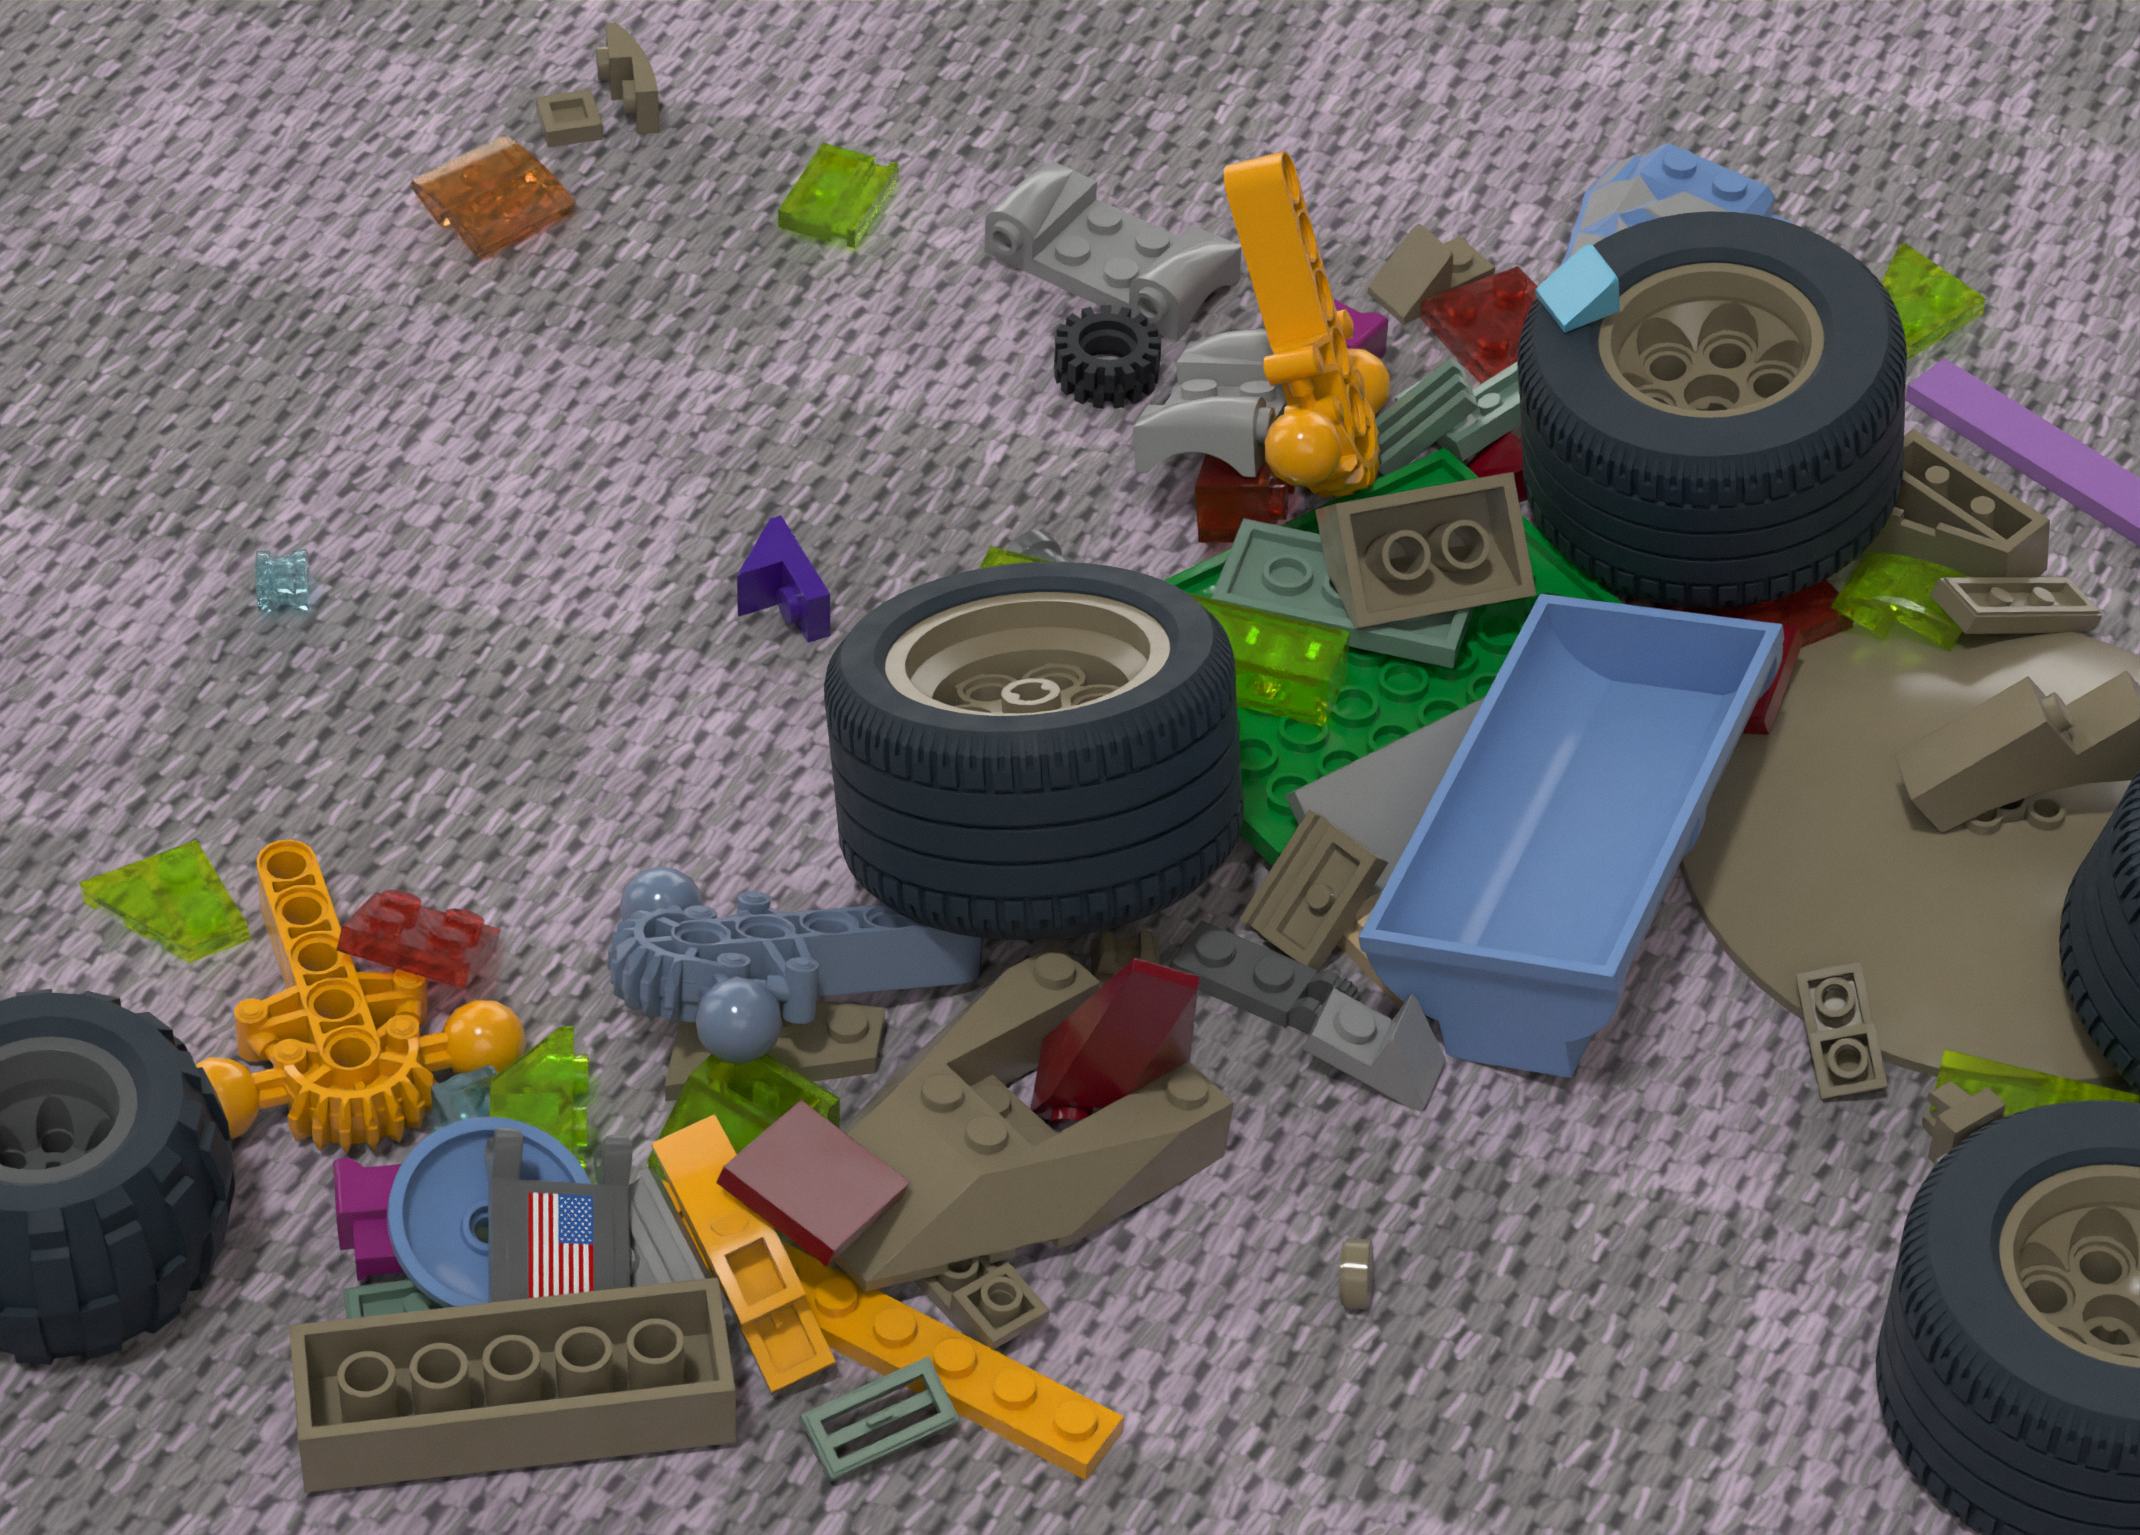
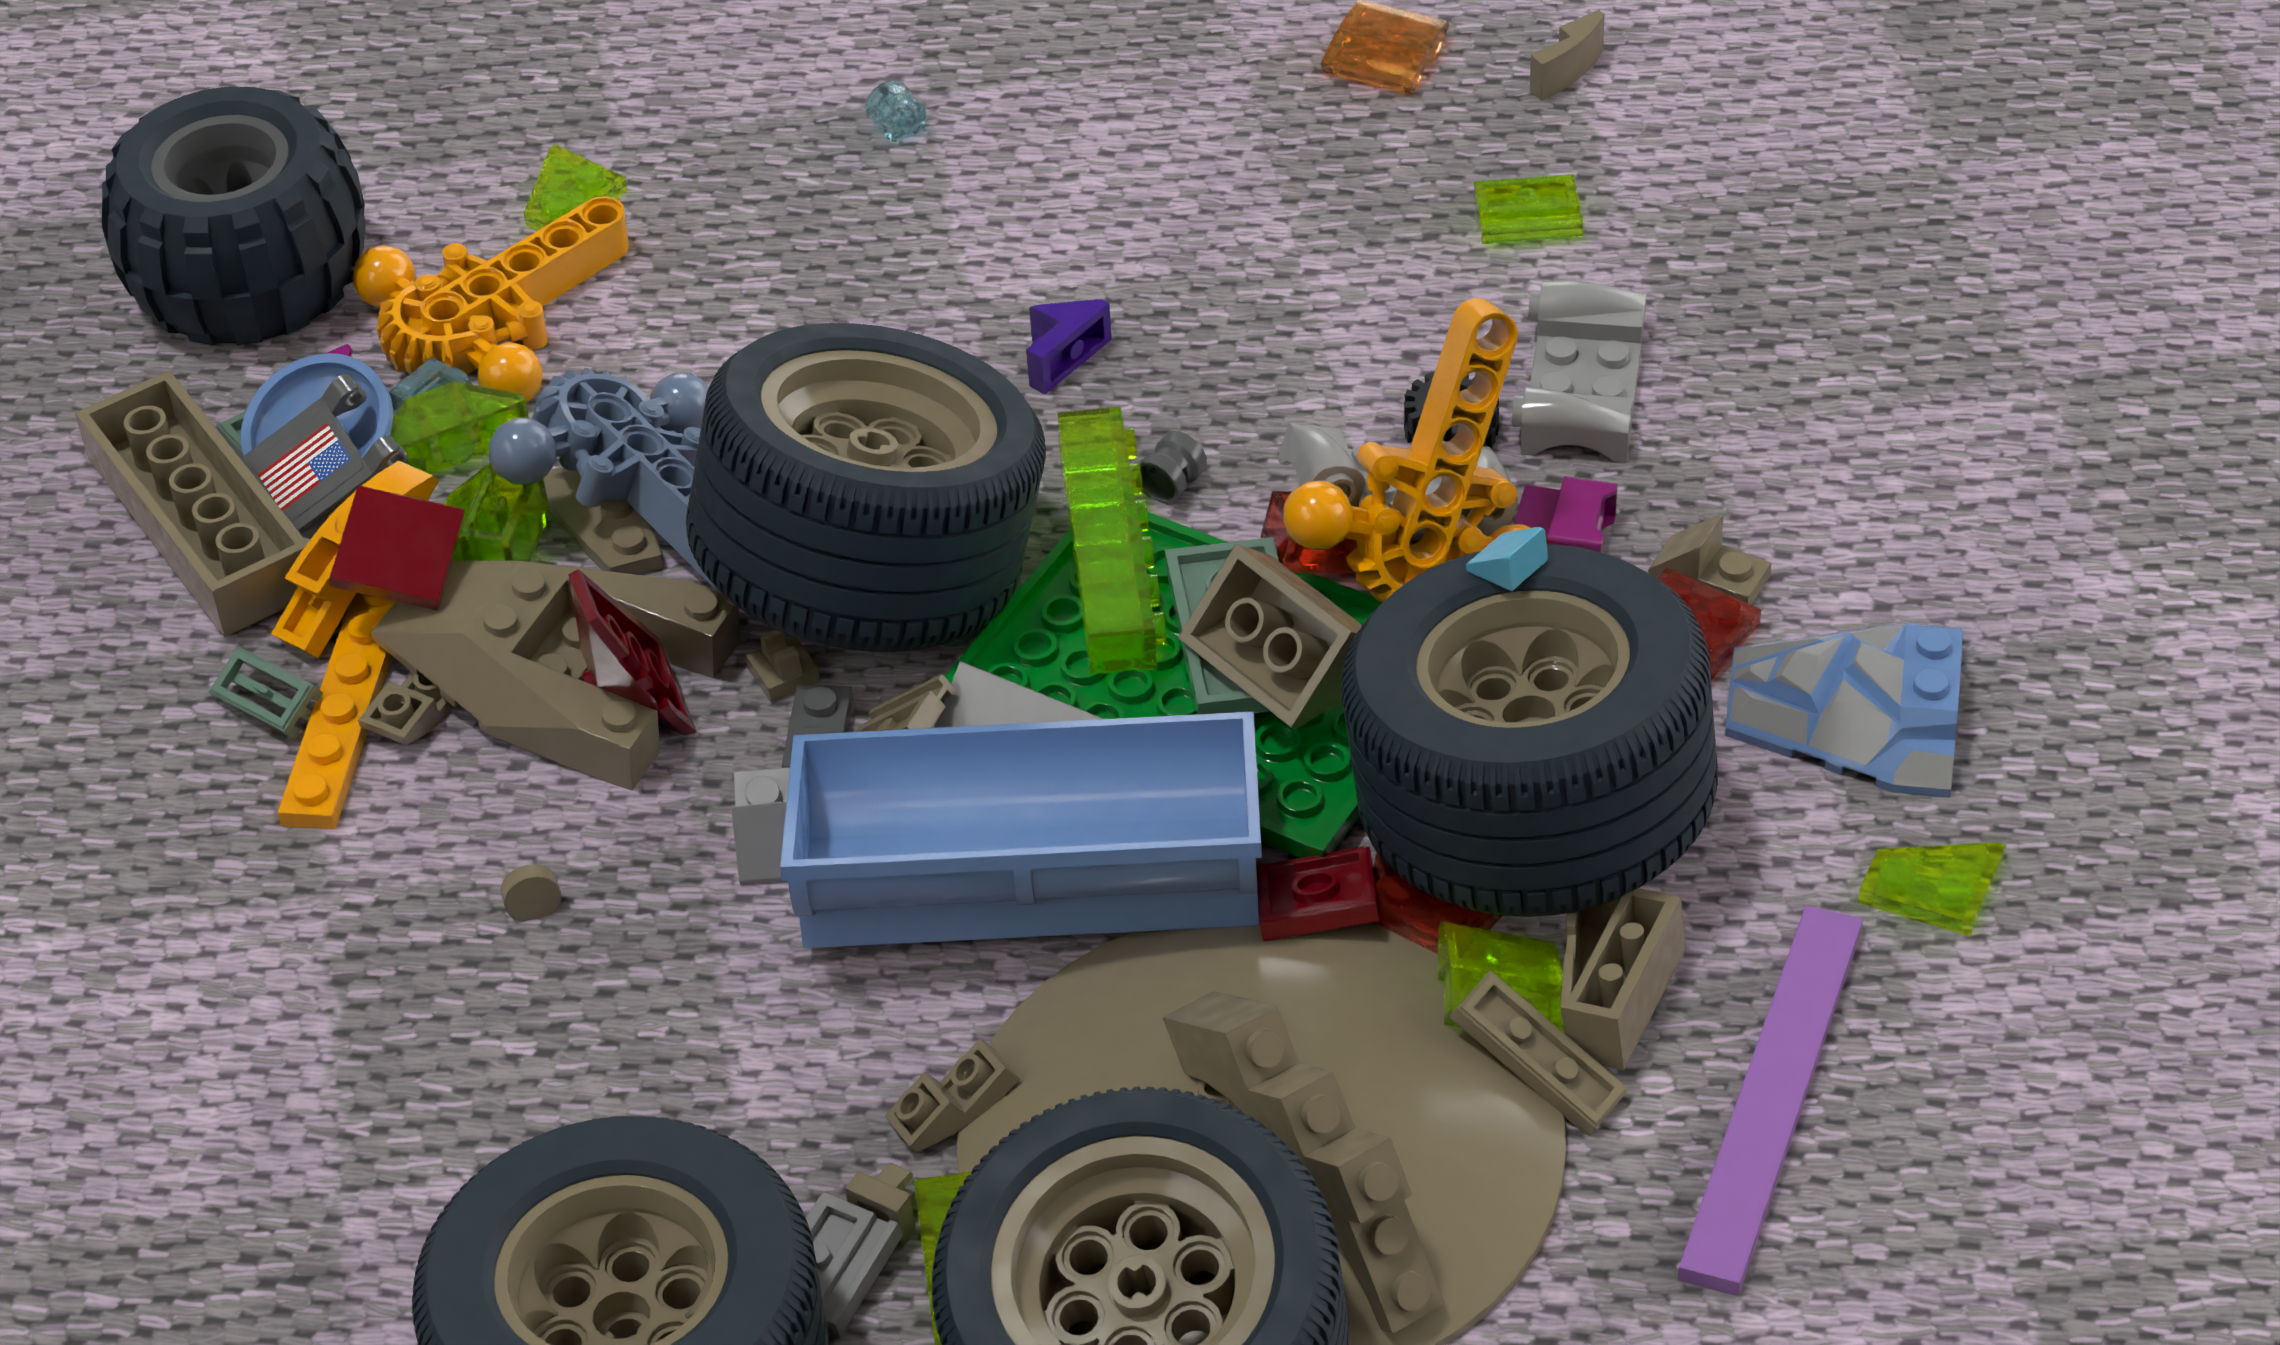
camera: 70 degrees right, 0 degrees up
clear red plate [336,890,501,989] -> none
dark tan tile [536,89,603,148] -> none

